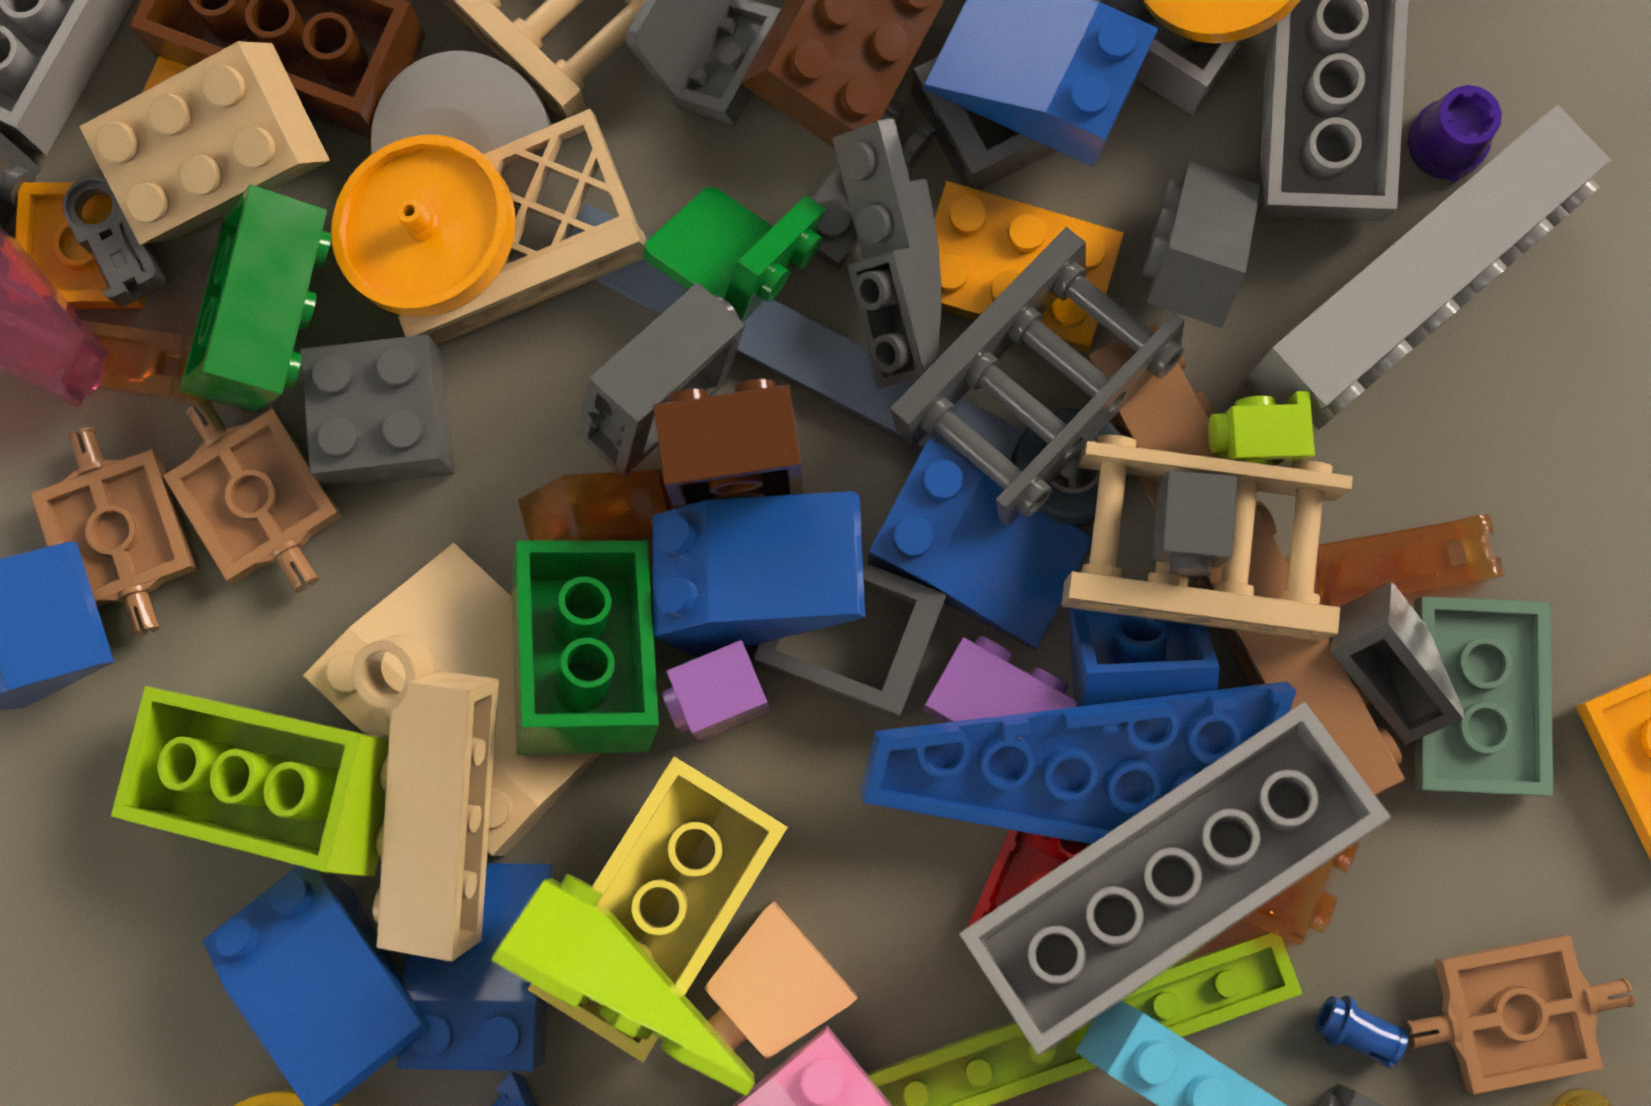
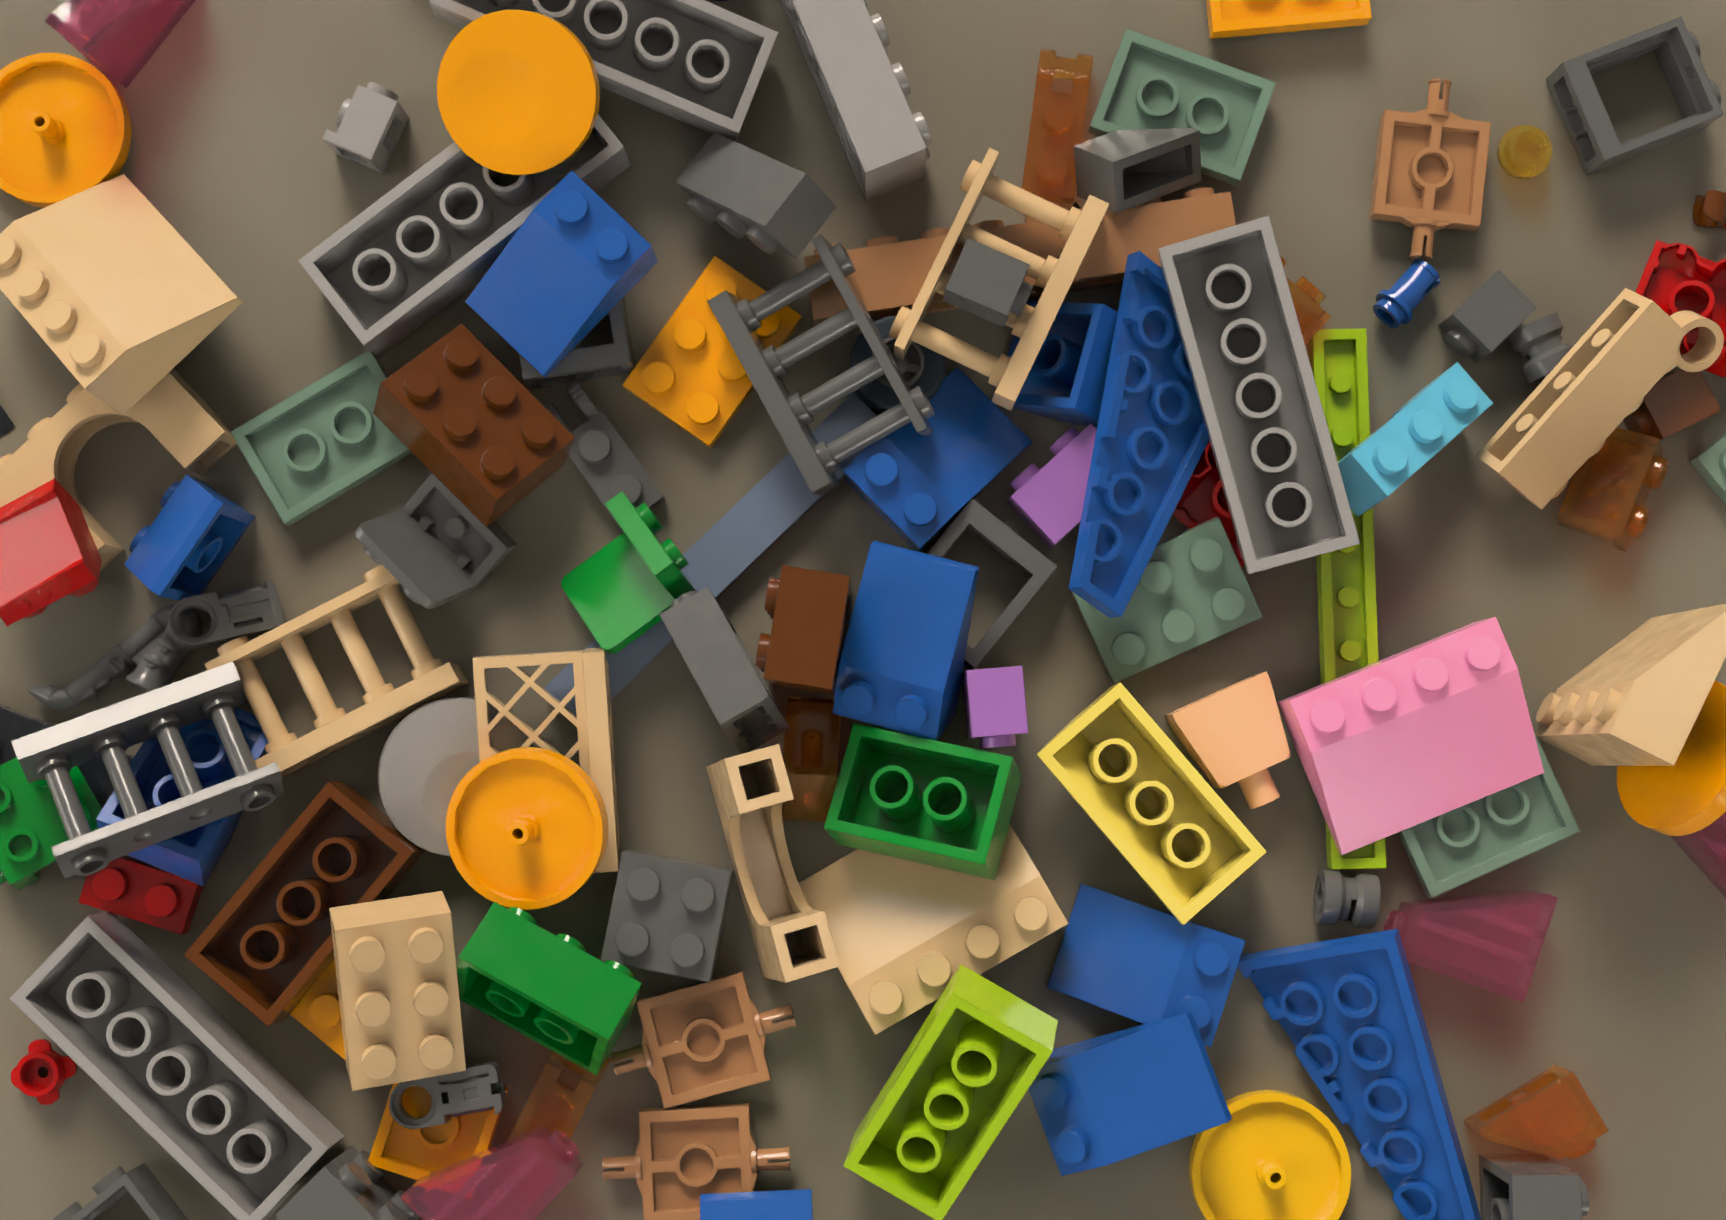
camera: 70 degrees left, 5 degrees up
tan hinge [352,635,499,962] -> none
lime wedge [491,874,754,1096] -> none
dark grey slope [832,118,941,388] -> none
lime brick [1208,391,1315,468] -> none
none -> tan arch [706,744,840,983]
none -> sand green plate [1068,517,1263,683]

